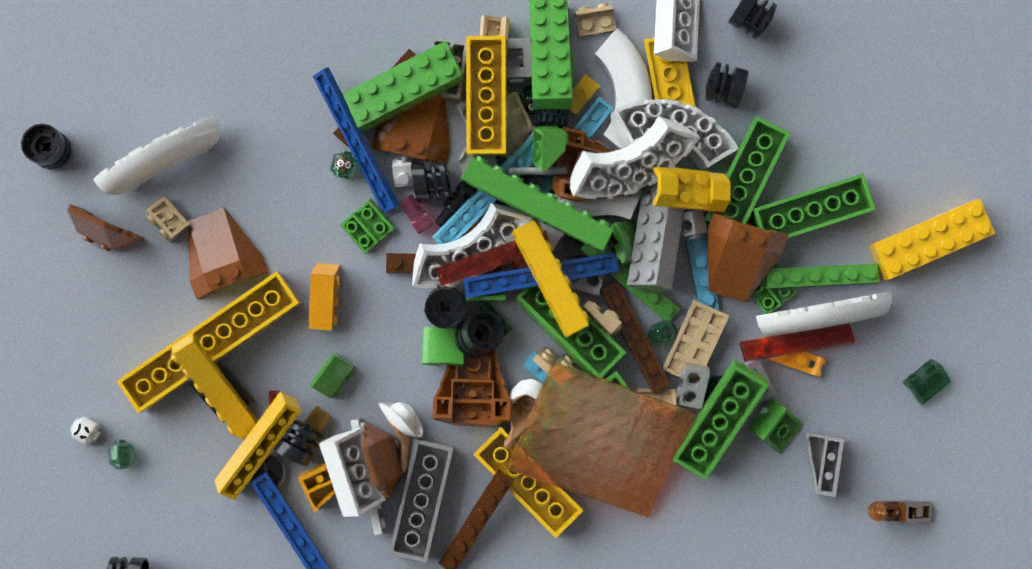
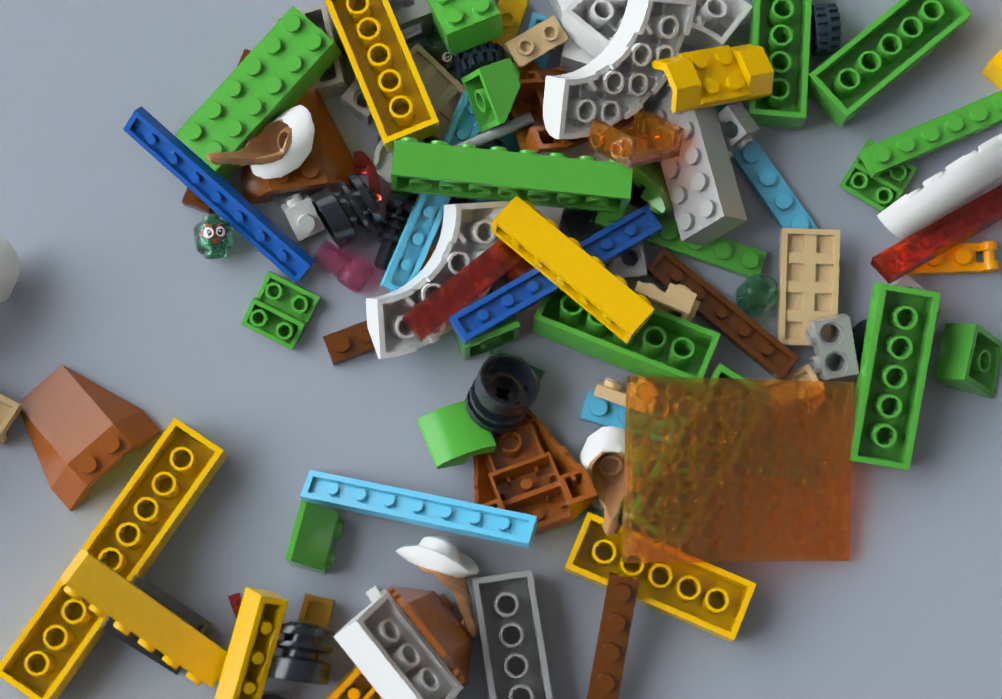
camera: 30 degrees left, 10 degrees down
light orange wedge [309,263,340,331] -> none
black wheel [424,286,465,329] -> none
dark orange wedge [707,212,788,302] -> none
none -> hat [206,104,315,179]
none -> medium azure plate [300,470,538,549]
none -> clear red slope [353,151,383,201]
none -> tan bracket [503,15,568,68]
none -> clear orange panel [588,109,684,168]
none -> black wheel [810,3,842,56]

